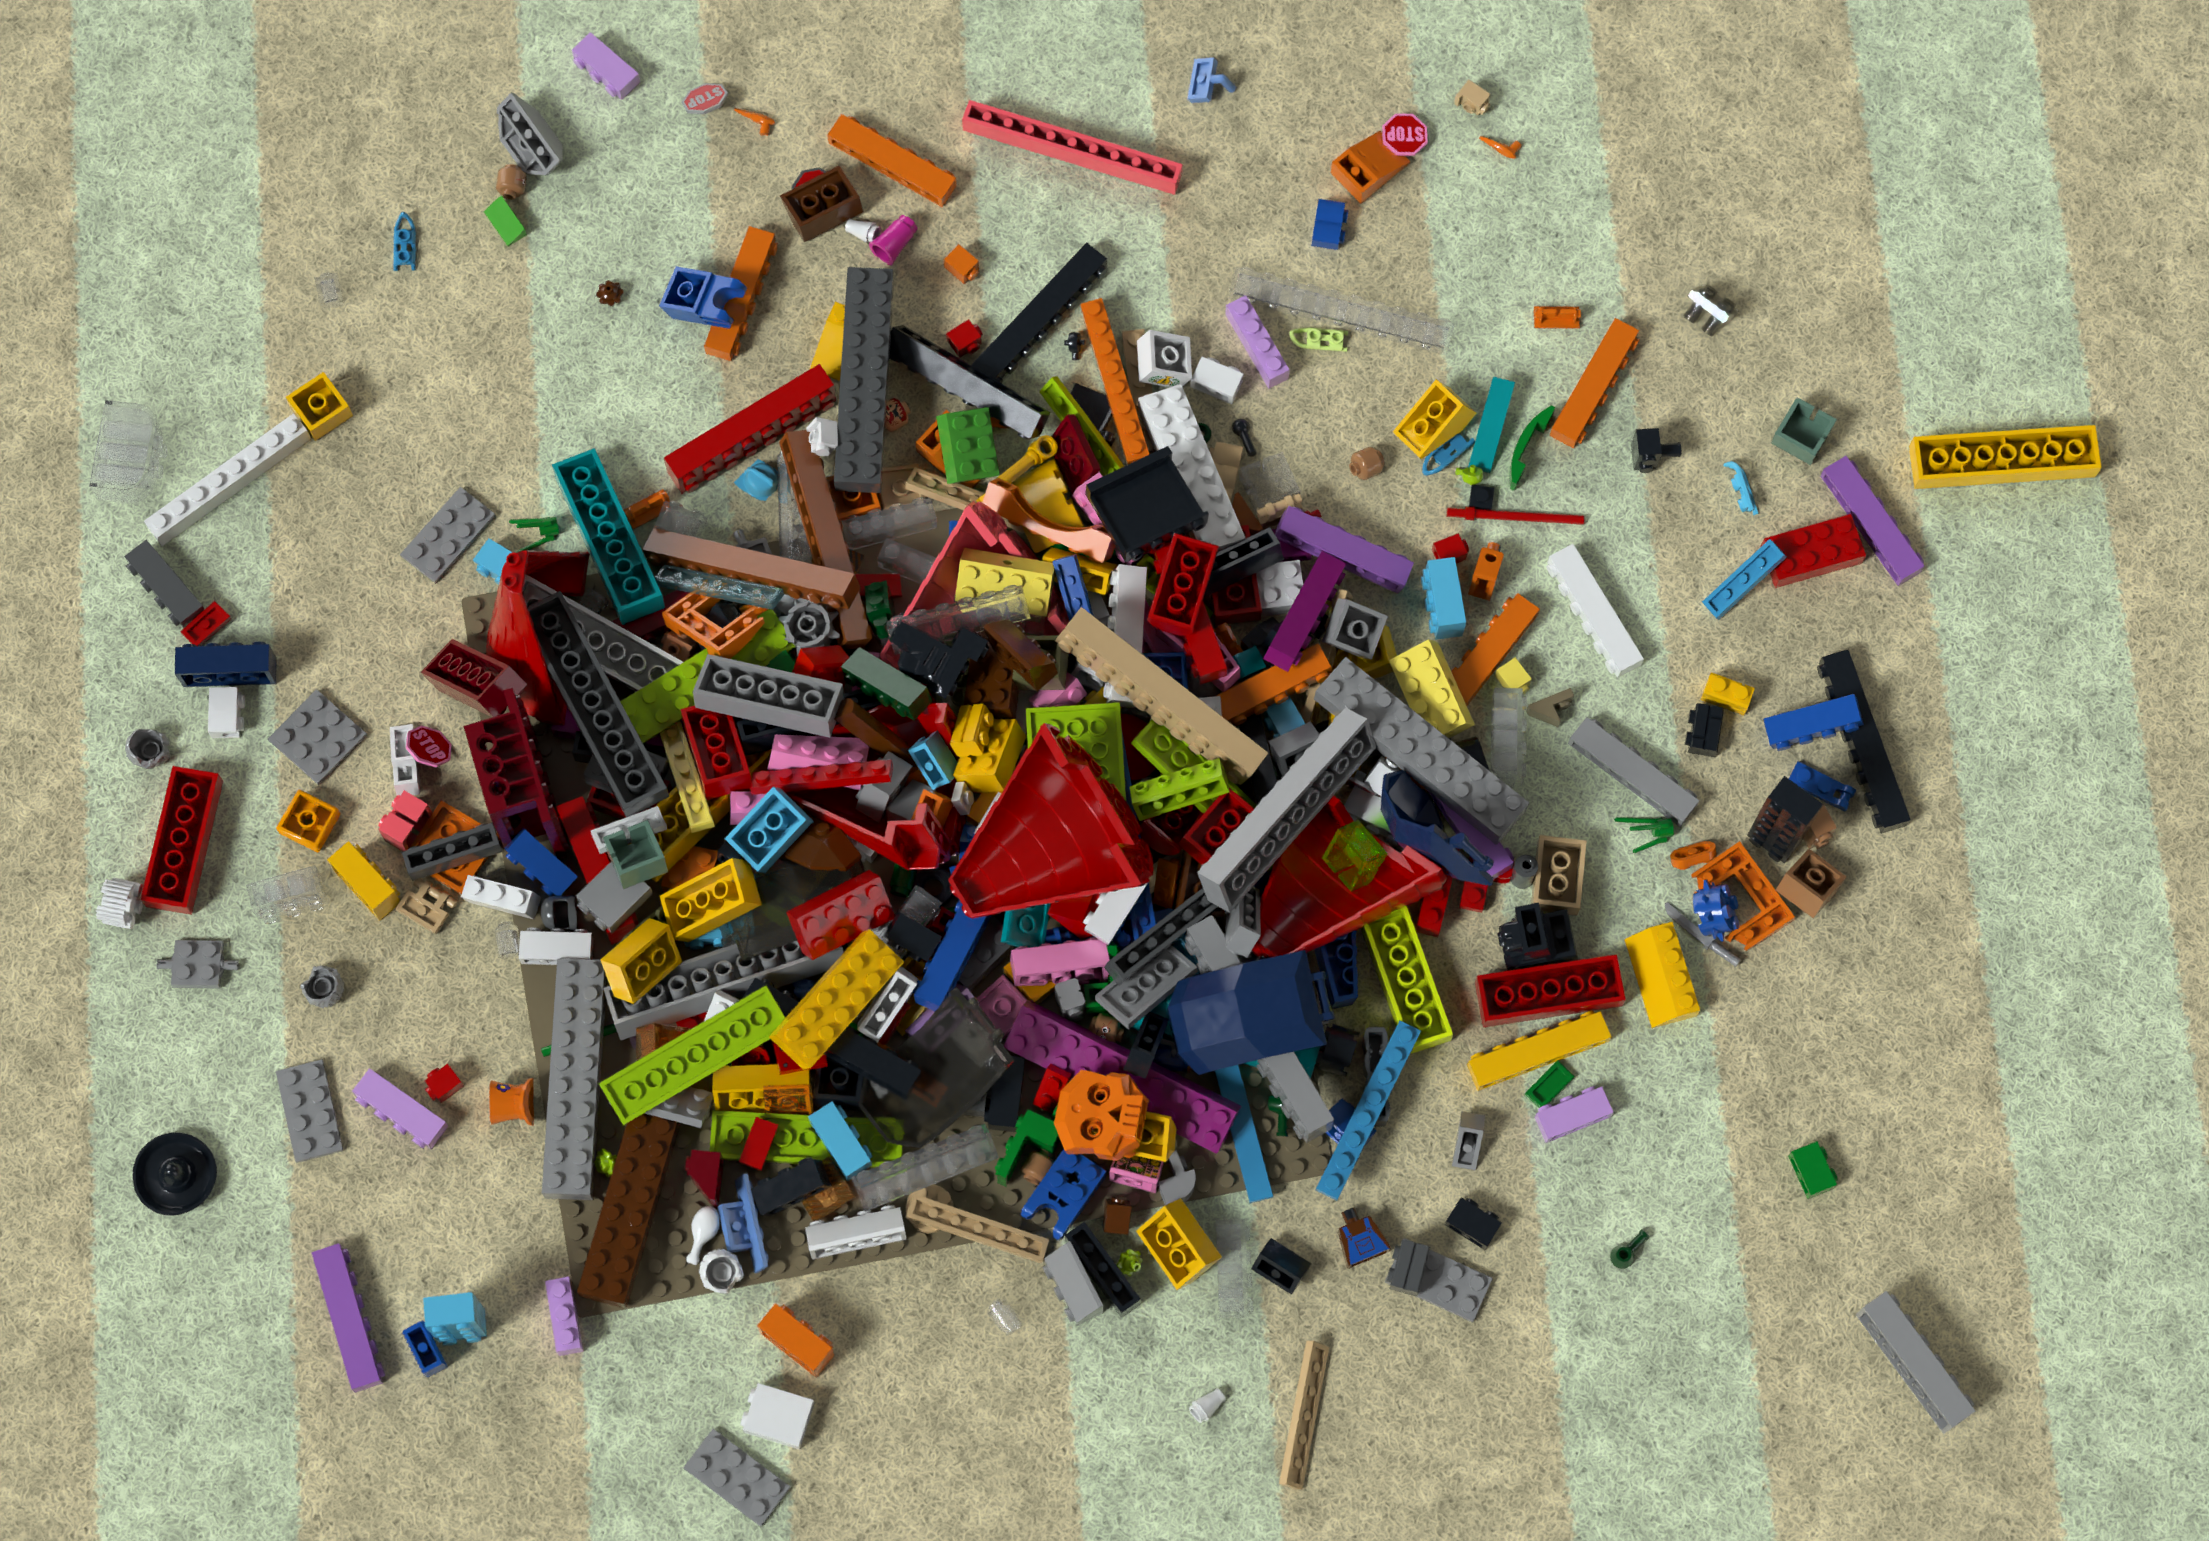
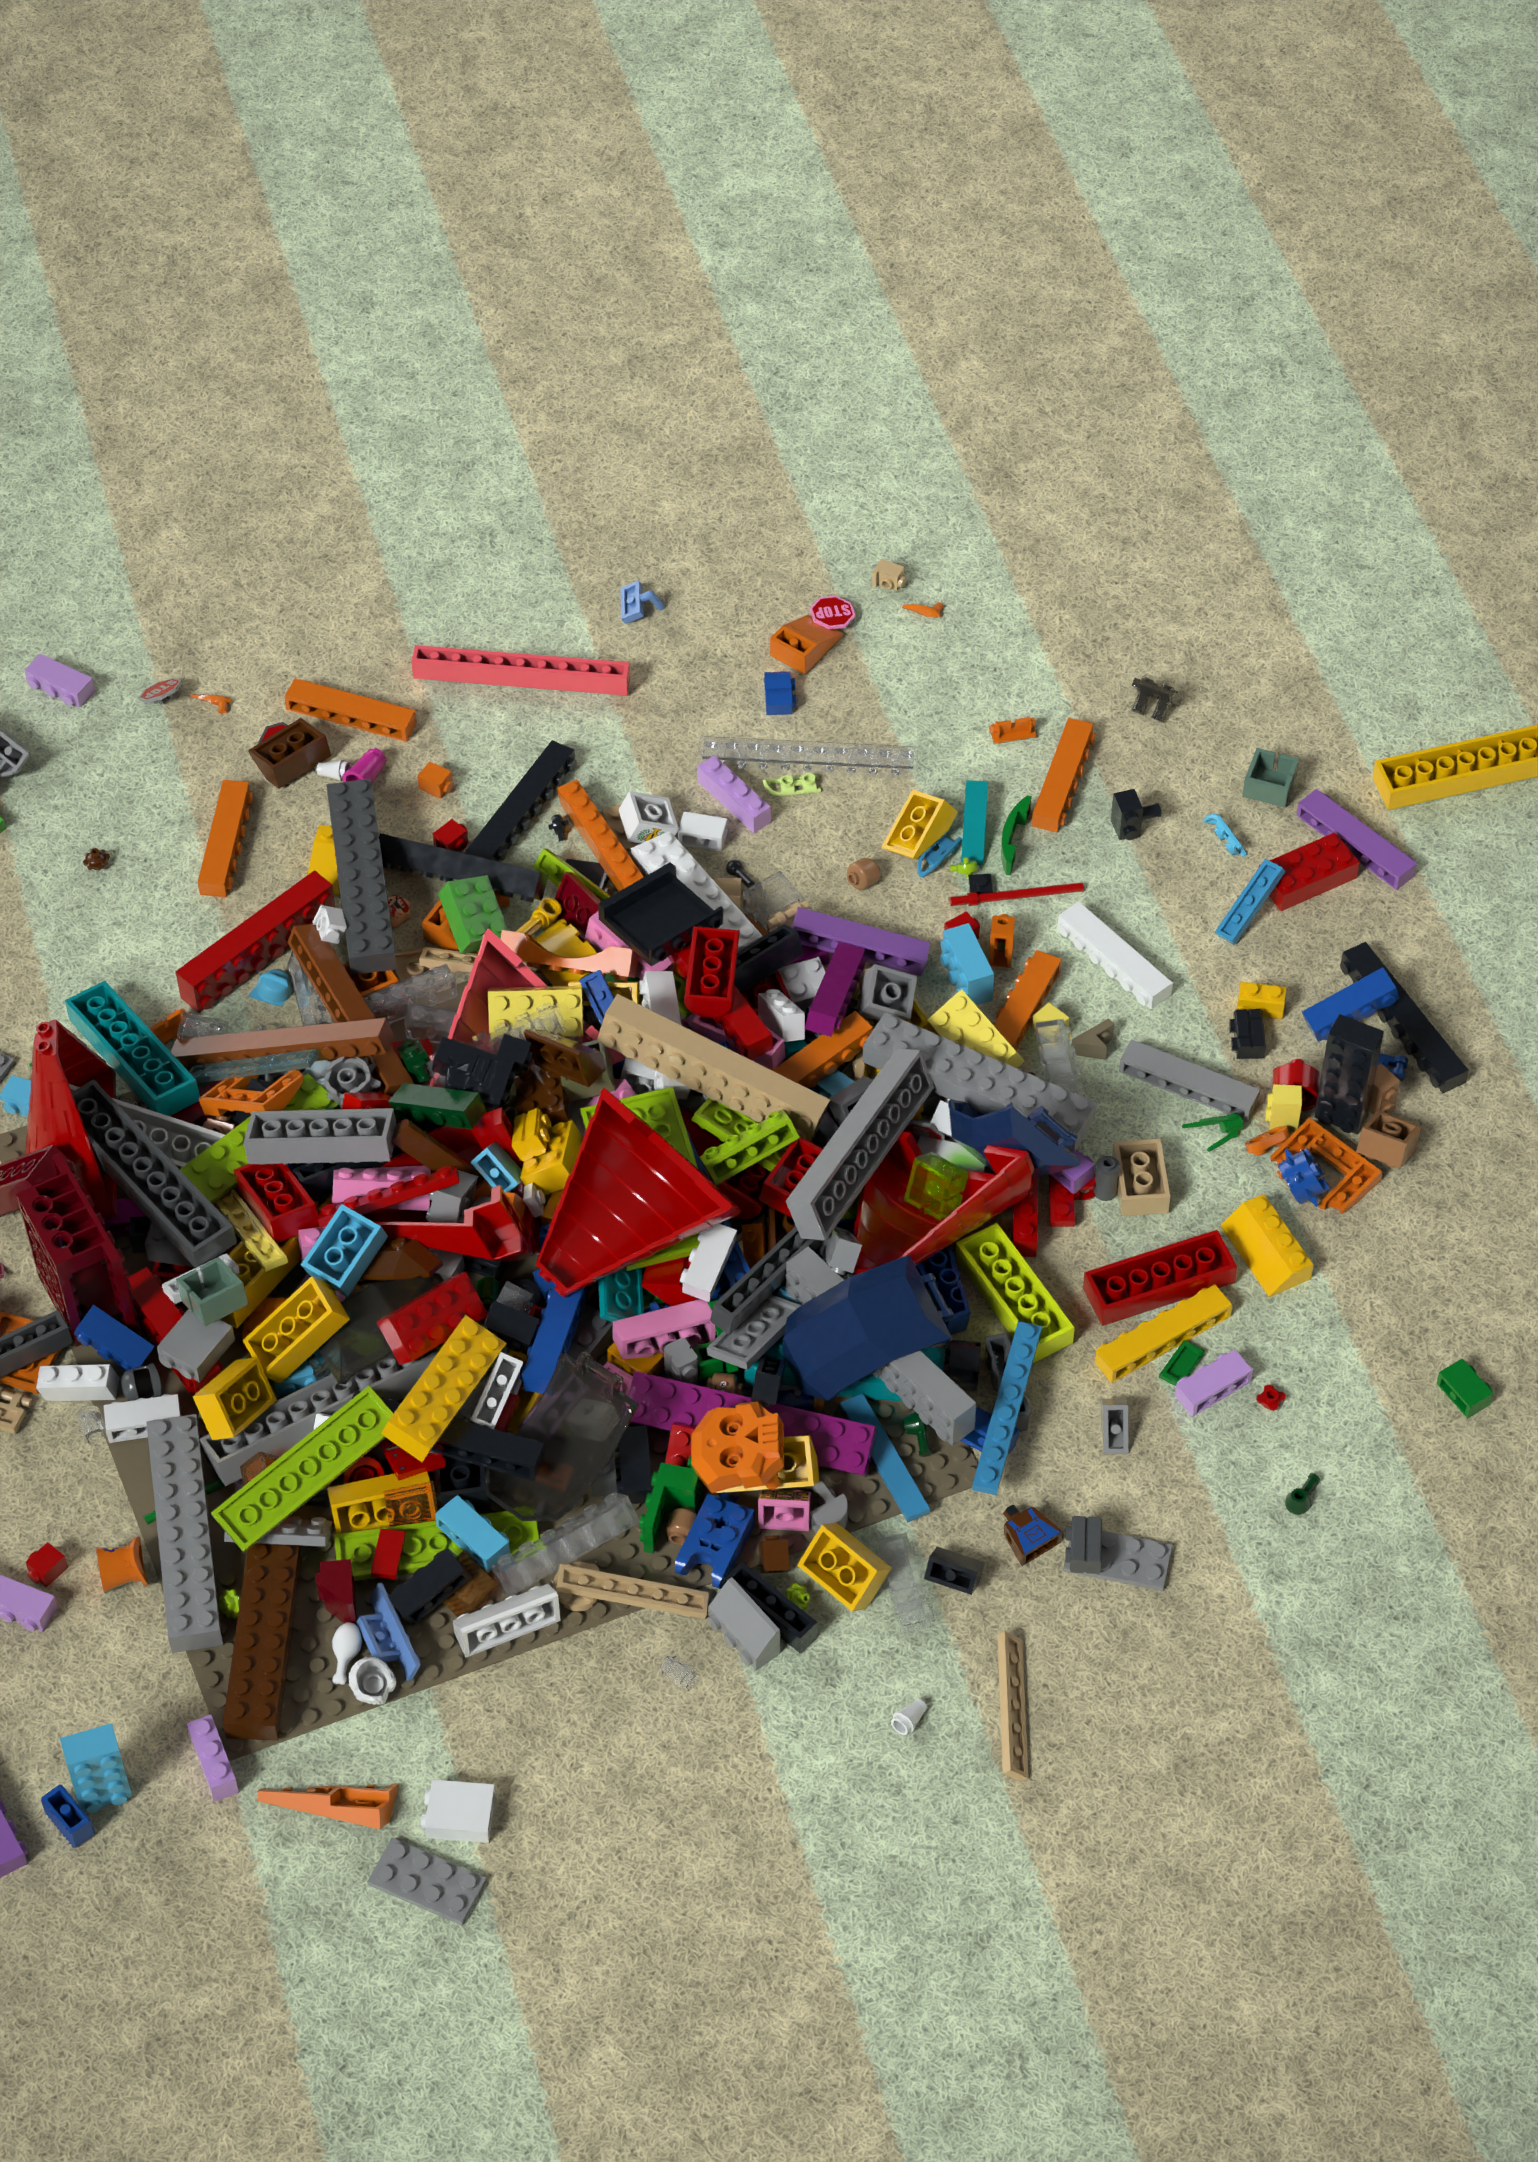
camera: 10 degrees left, 20 degrees down
blue brick [659,266,747,328] -> none
orange brick [757,1303,834,1378] -> none
black brick [1444,1197,1502,1250] -> none
black brick [1497,902,1578,971] -> none
light grey sword [1665,902,1741,967] -> none
none -> orange wedge [257,1784,399,1829]
none -> white brick [758,989,805,1042]
none -> red plate [1256,1385,1286,1411]
none -> light yellow brick [1265,1084,1302,1131]
none -> red brick [1272,1059,1320,1111]

